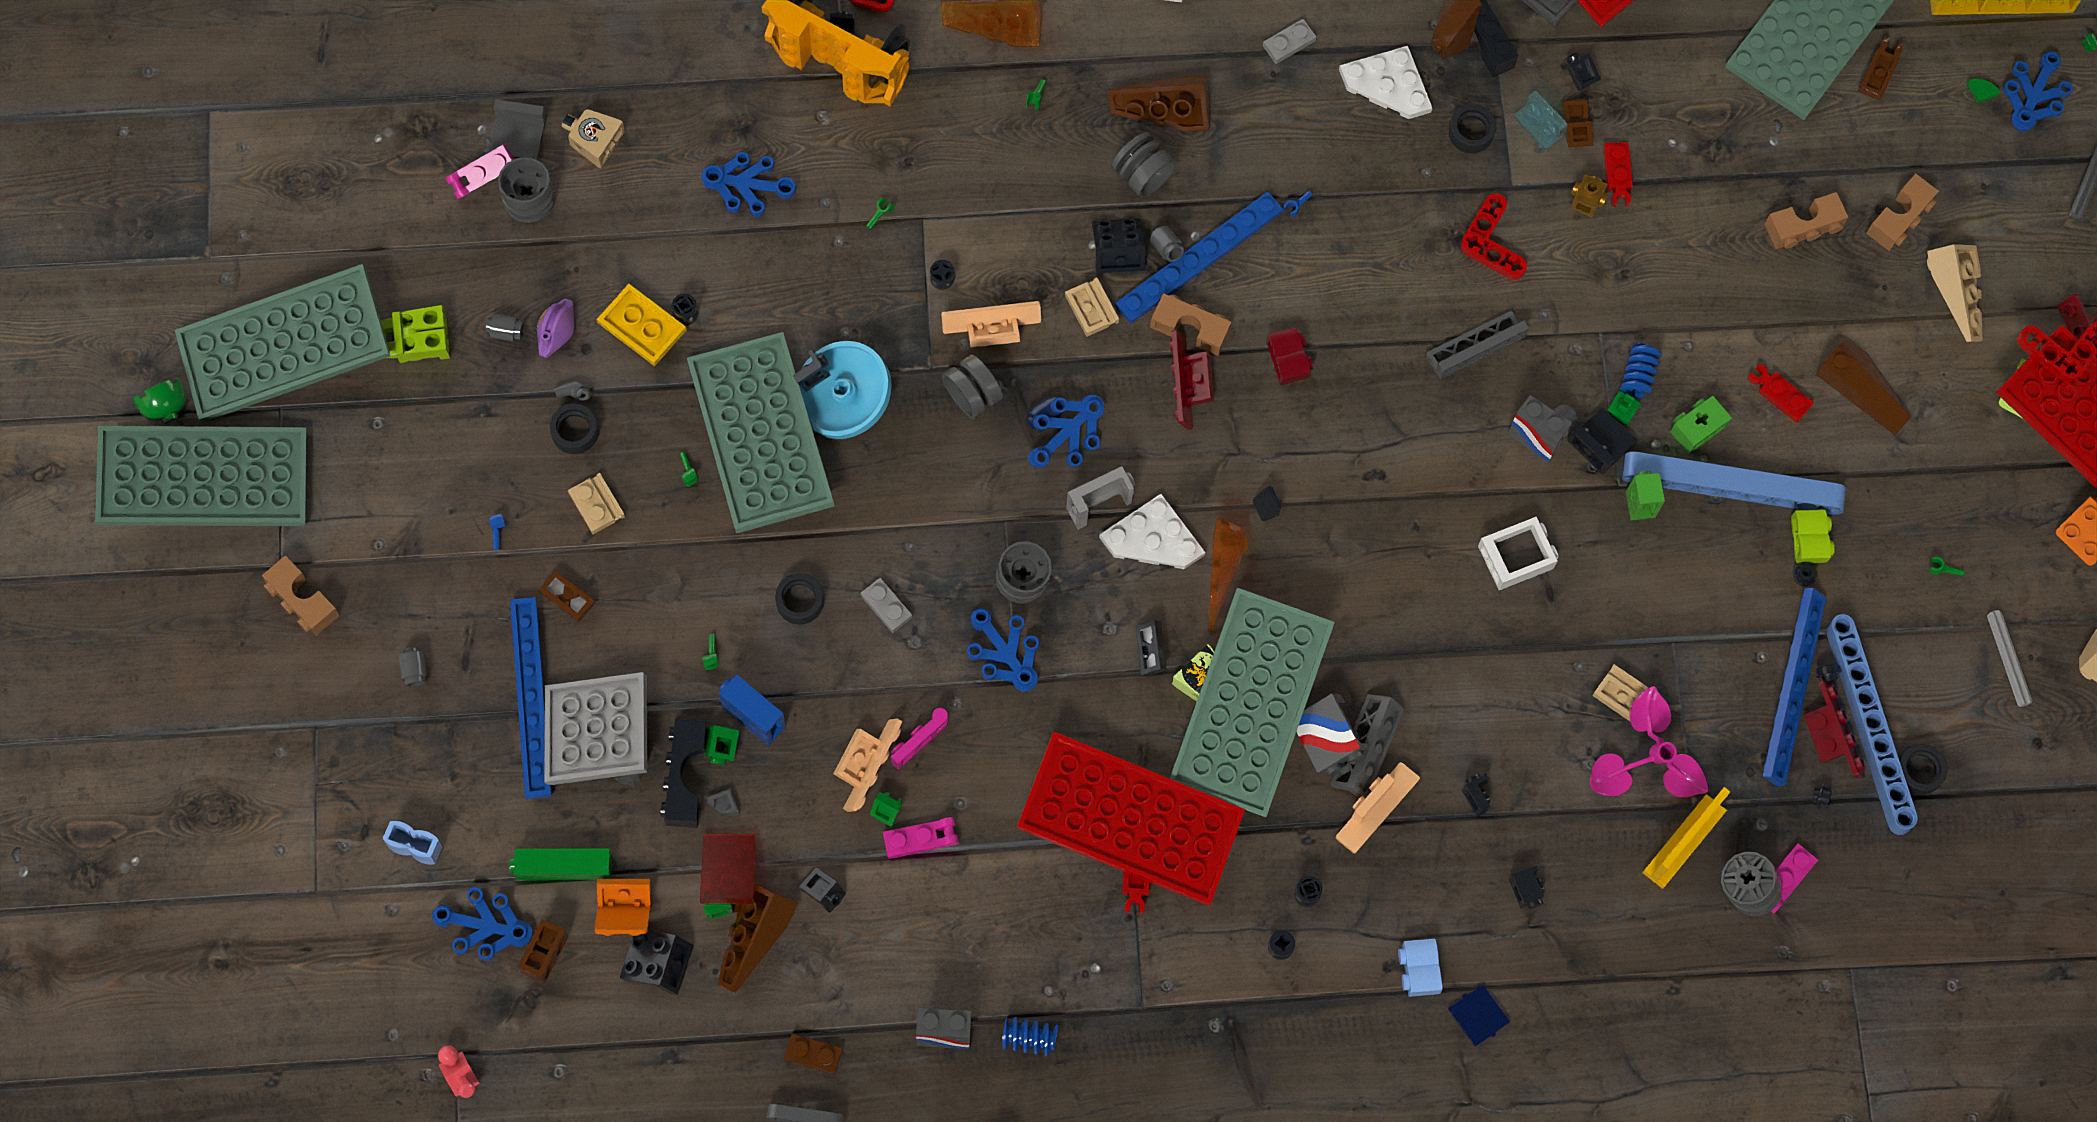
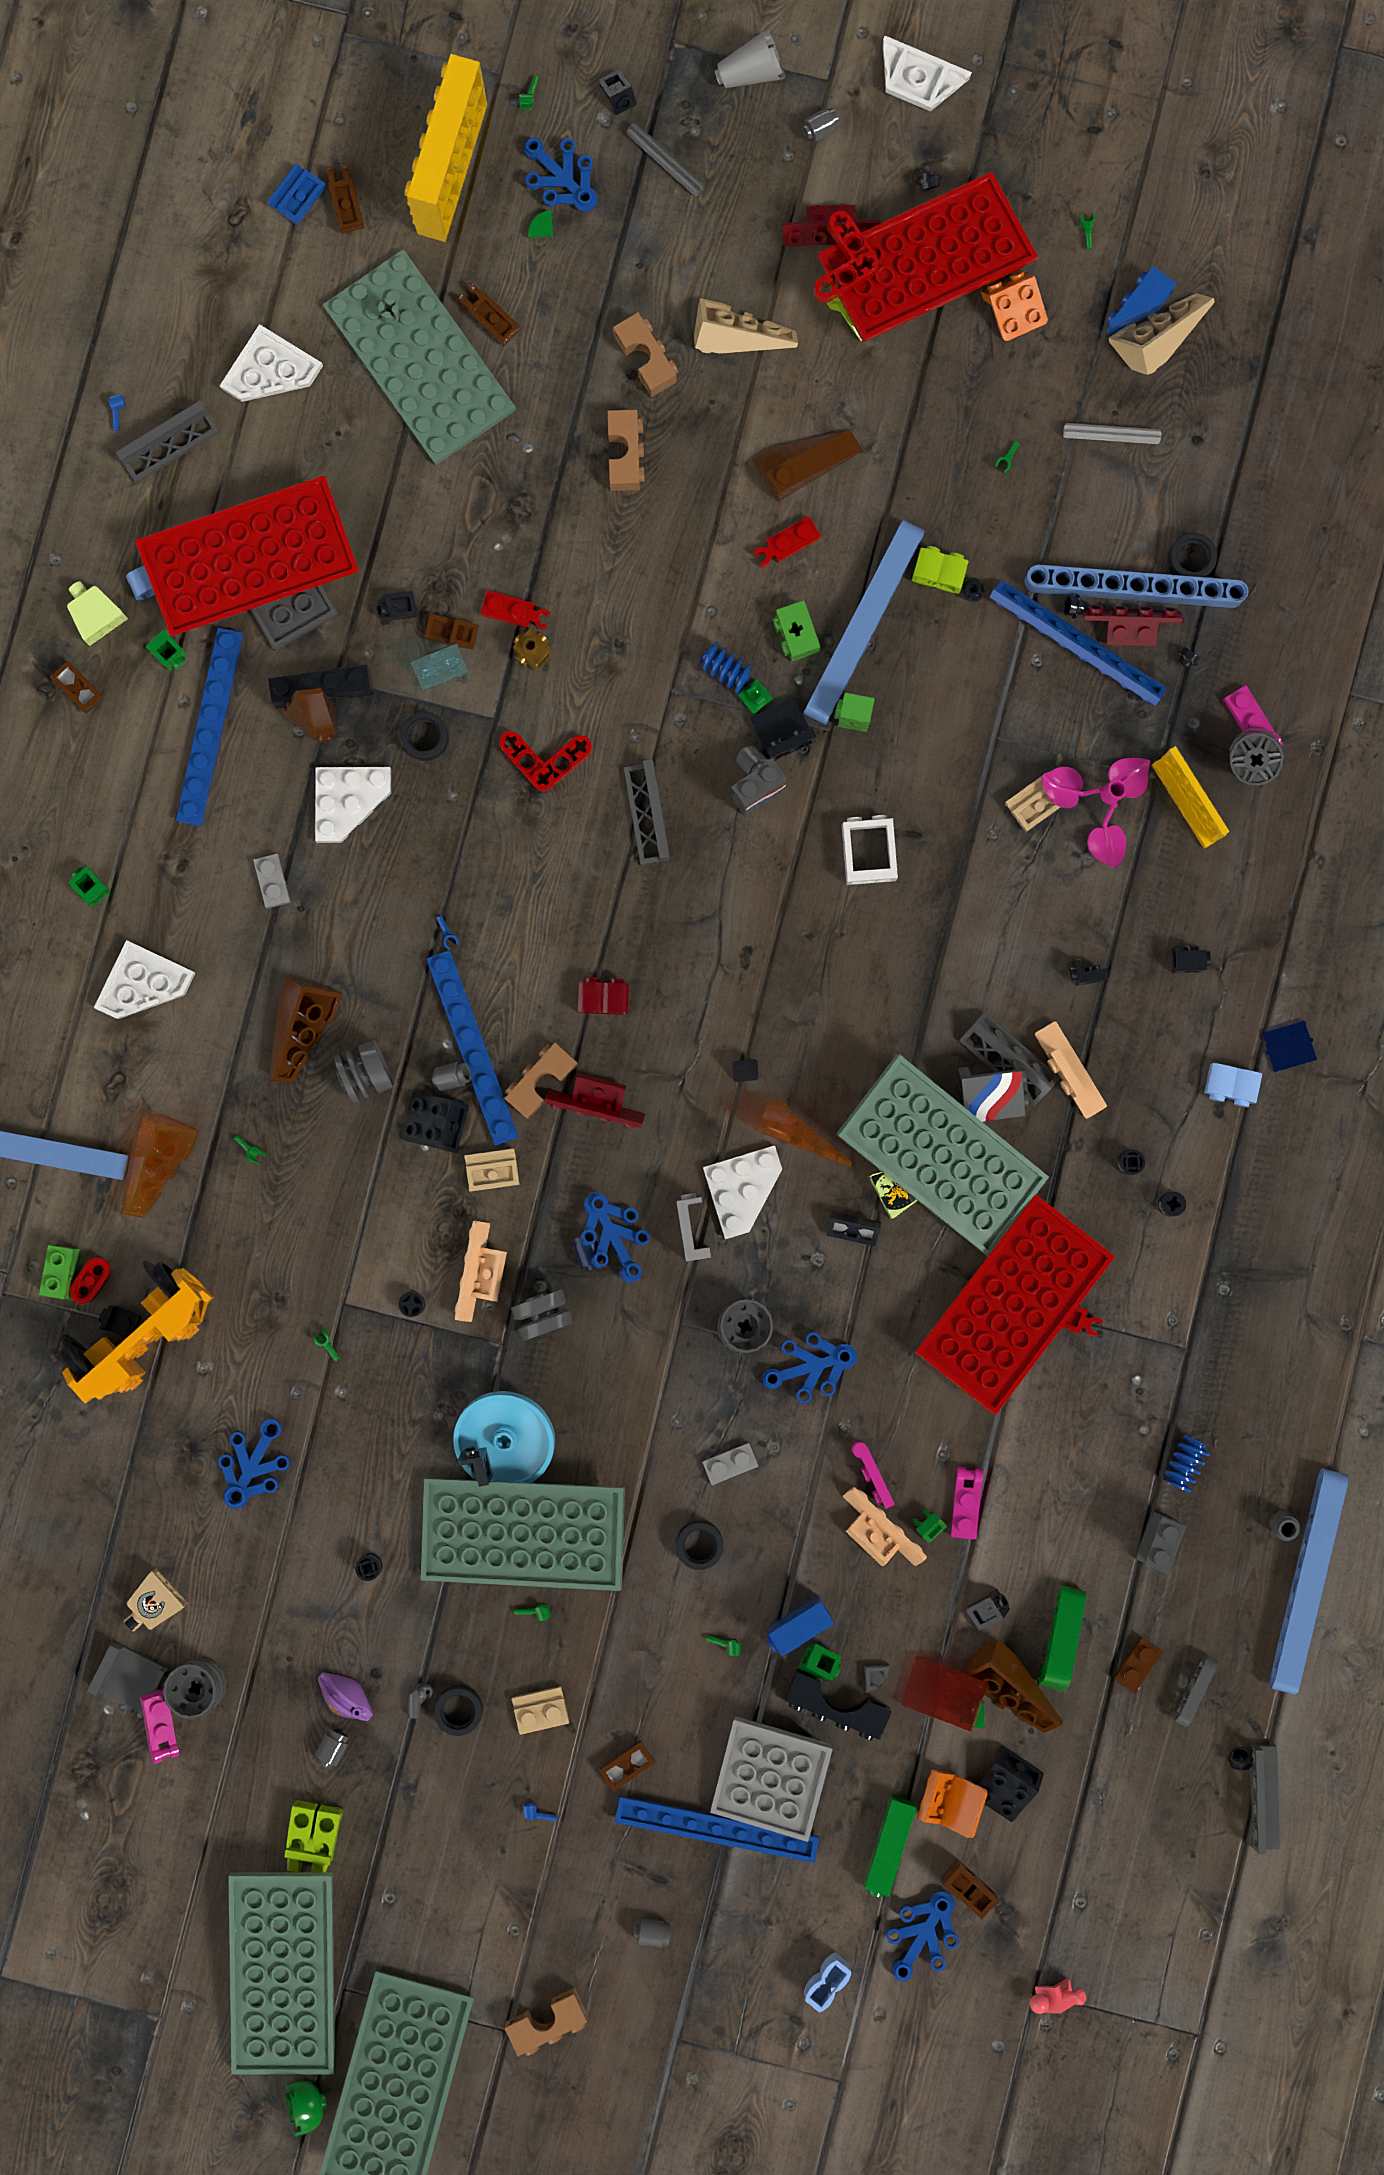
camera: 65 degrees left, 15 degrees up
yellow plate [597,284,687,366] -> none
none -> green beam [1037,1585,1087,1692]

